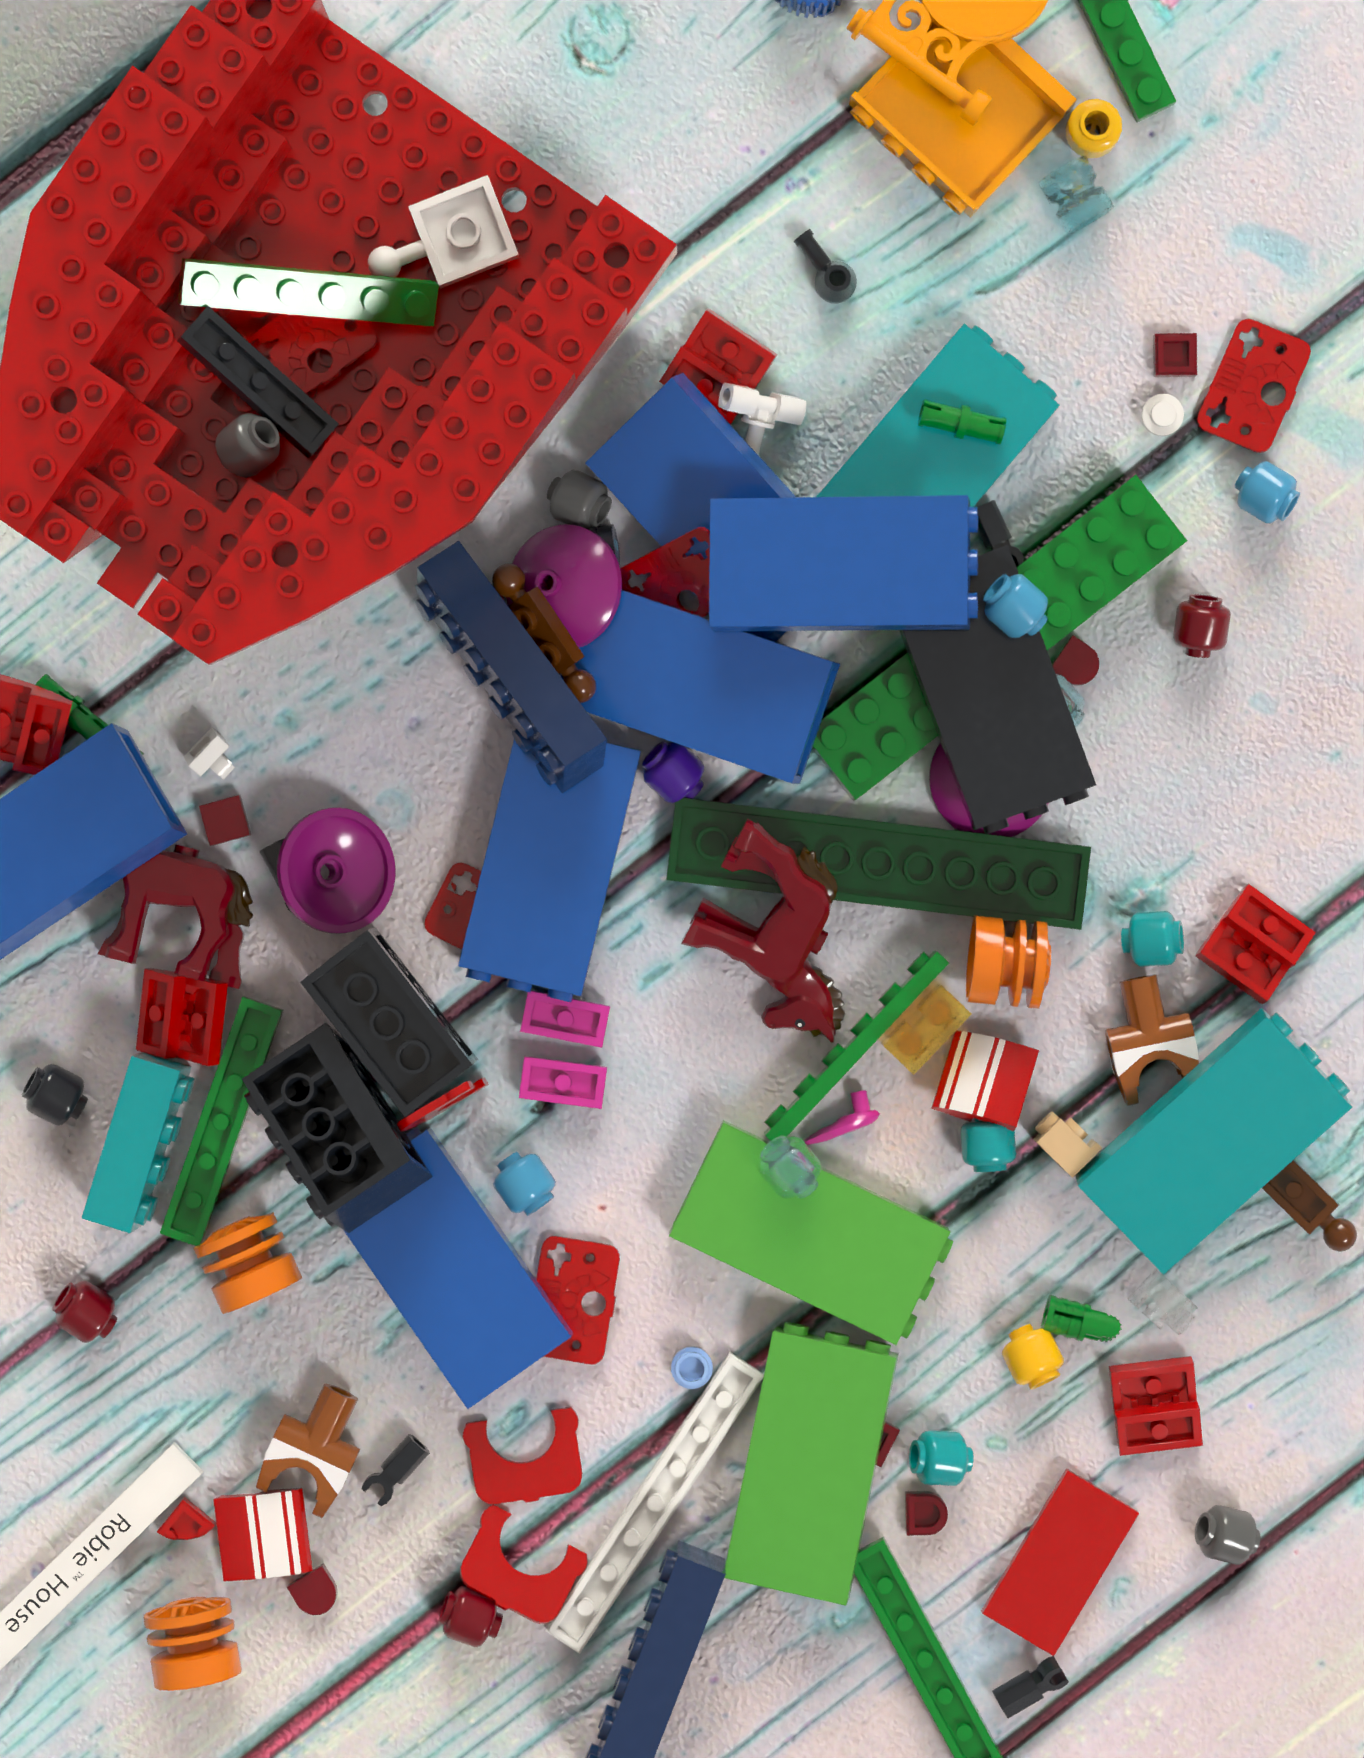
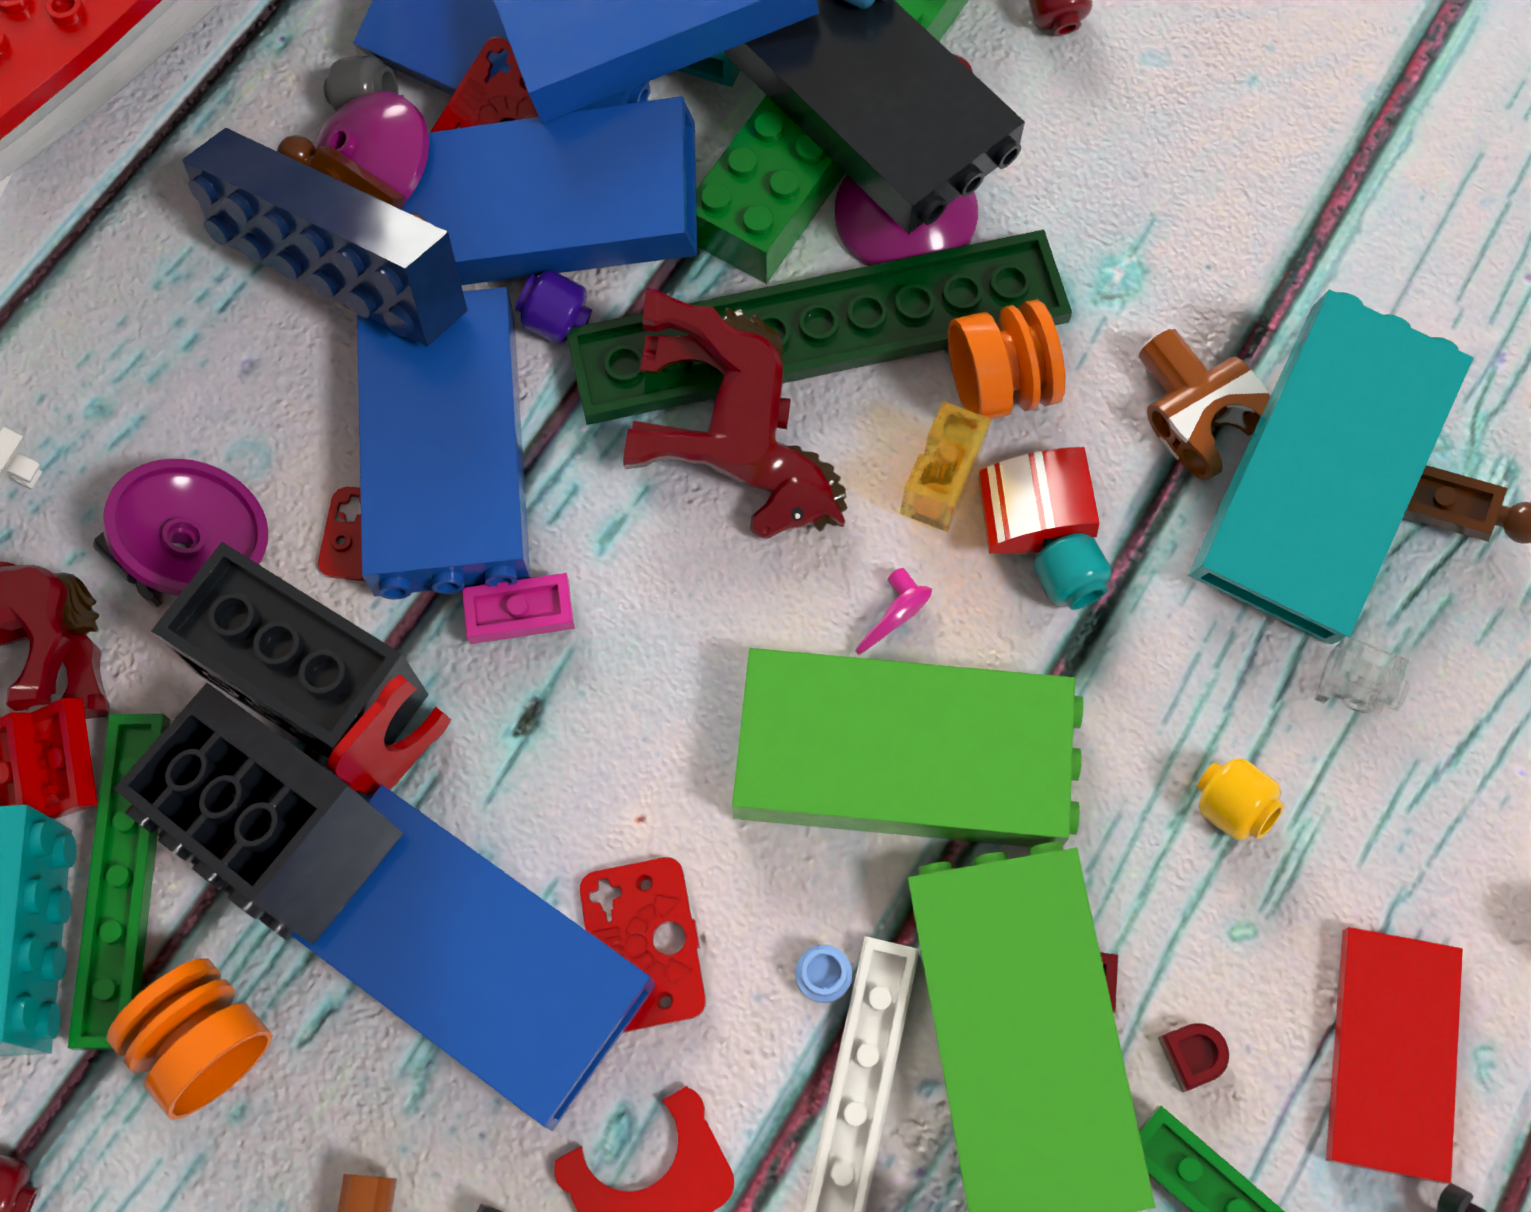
camera: 20 degrees left, 20 degrees down
dark red tile [199,795,252,846] -> none
dark azure head [493,1152,556,1216] -> none
dark pink plate [519,1056,607,1109] -> none
clear light blue head [759,1135,821,1199] -> none
green plate [764,951,949,1147] -> none
teal head [909,1430,974,1486] -> none
tan brick [1033,1111,1102,1178] -> none
green hinge [1041,1295,1122,1342] -> none
red slope [1109,1356,1203,1456] -> none
teal head [1121,911,1184,967] -> none
red slope [1195,884,1316,1004] -> none

